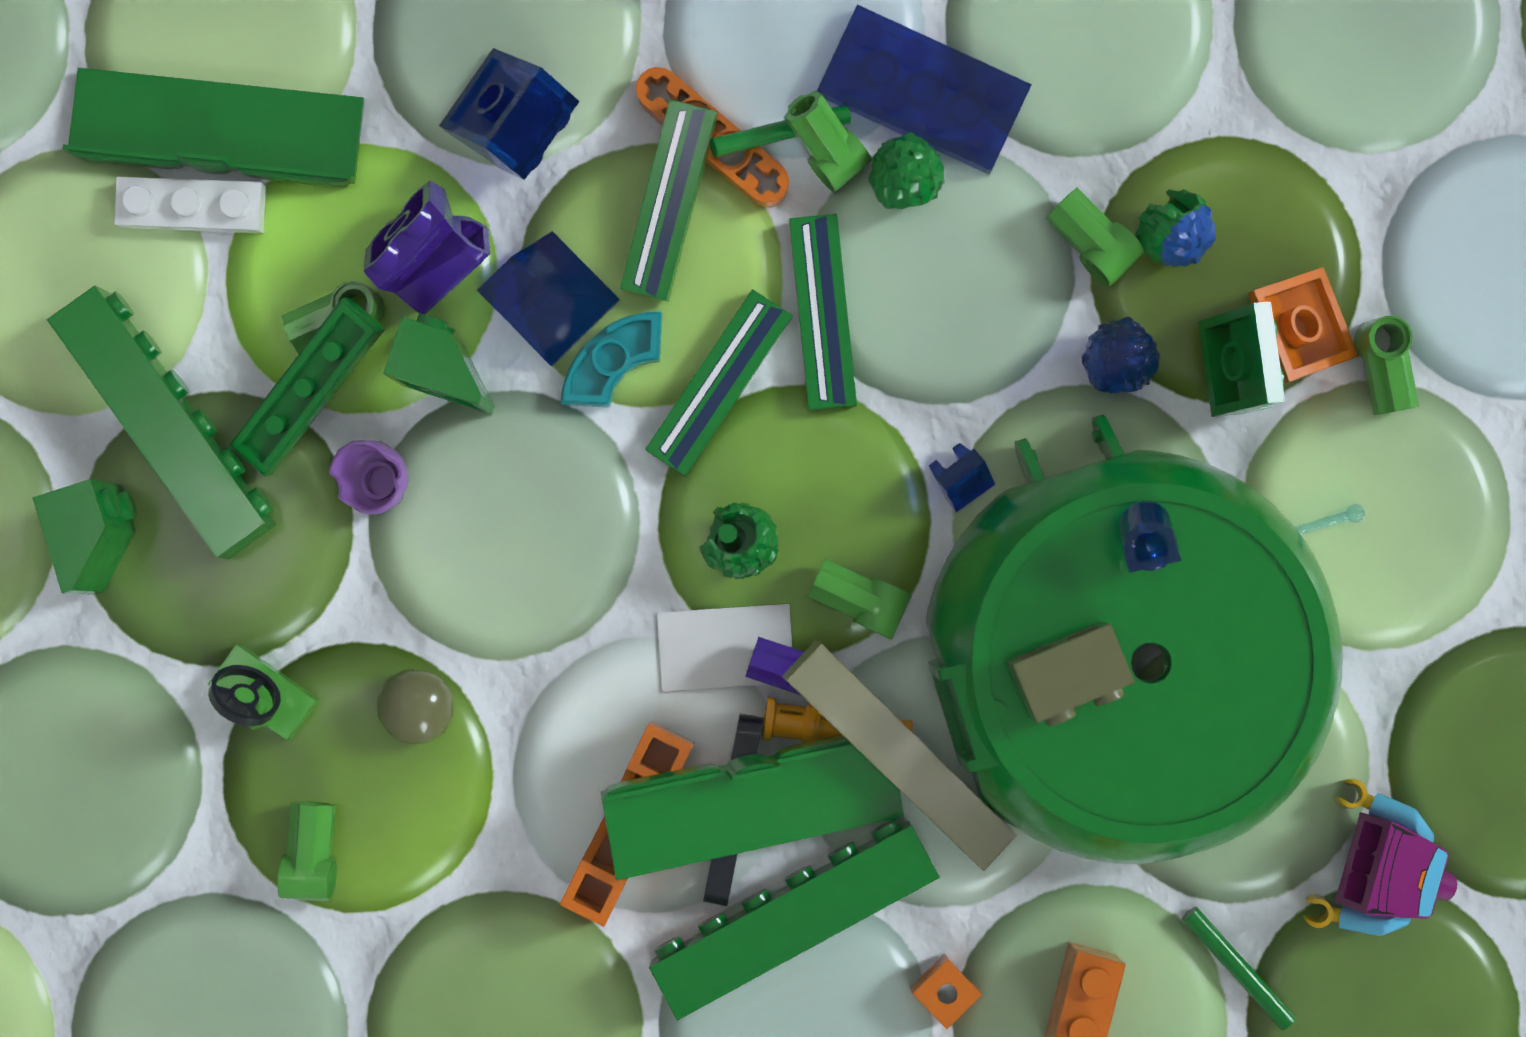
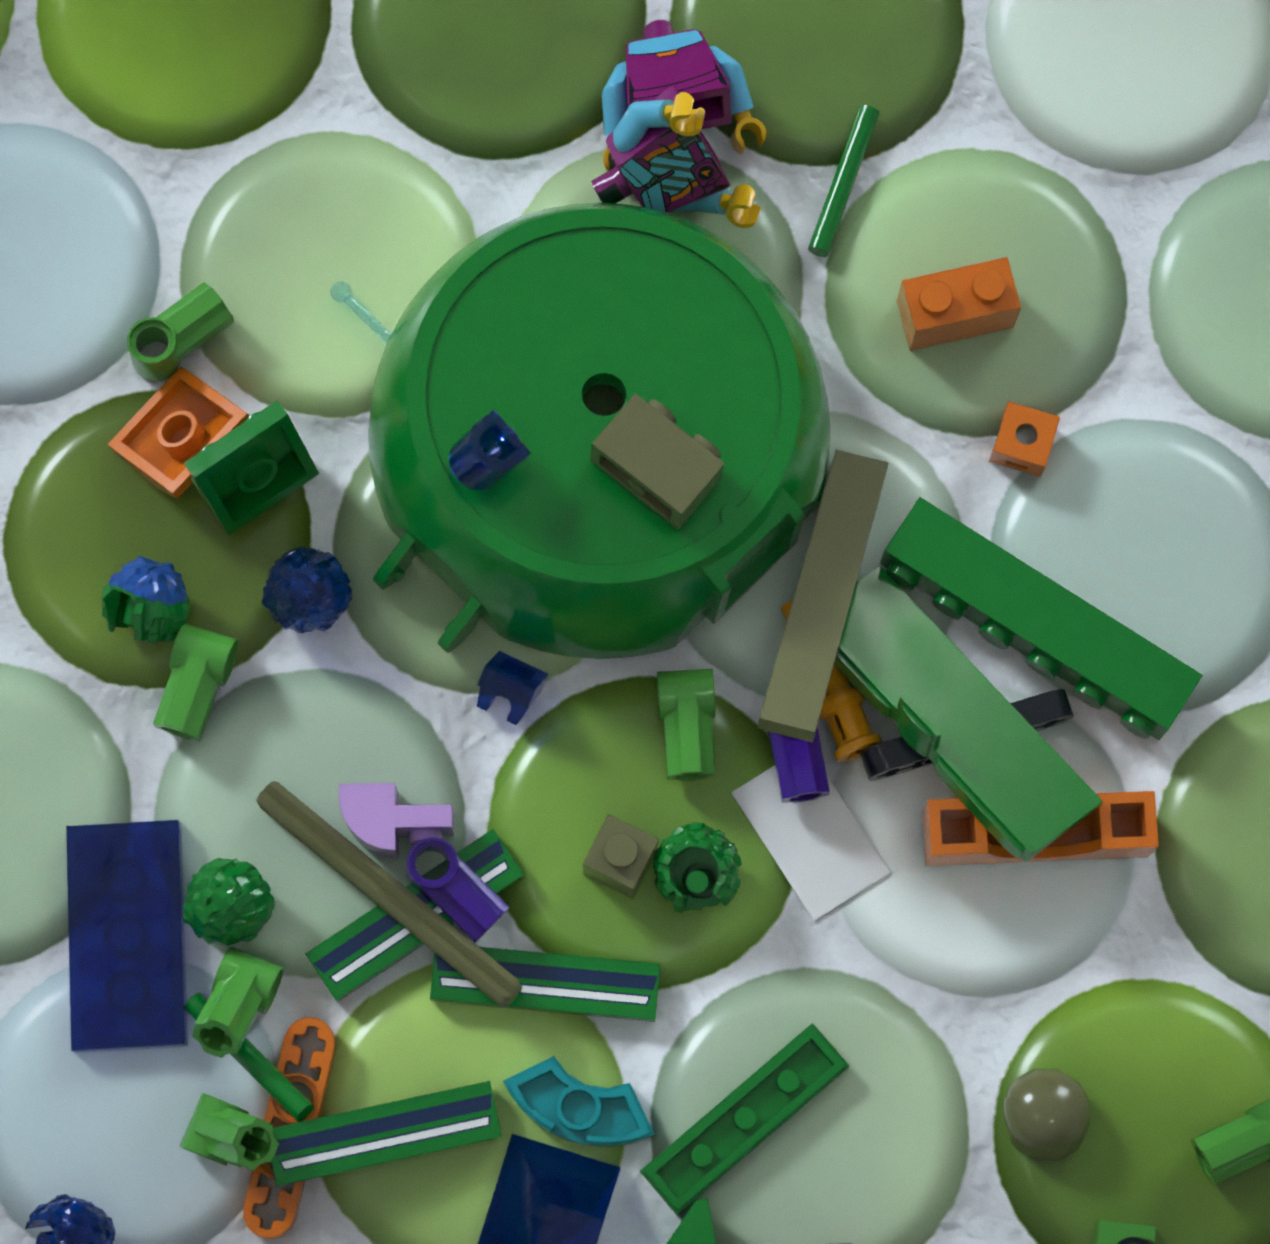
camera: 120 degrees left, 10 degrees down
none -> bright green piece [179,1093,279,1171]
none -> olive axle [256,781,522,1008]
none -> lavender brick [339,783,454,859]
none -> dark purple piece [406,837,510,943]
none -> olive brick [583,814,659,899]
none -> torso [591,85,761,228]
none -> green tile [640,1023,850,1216]

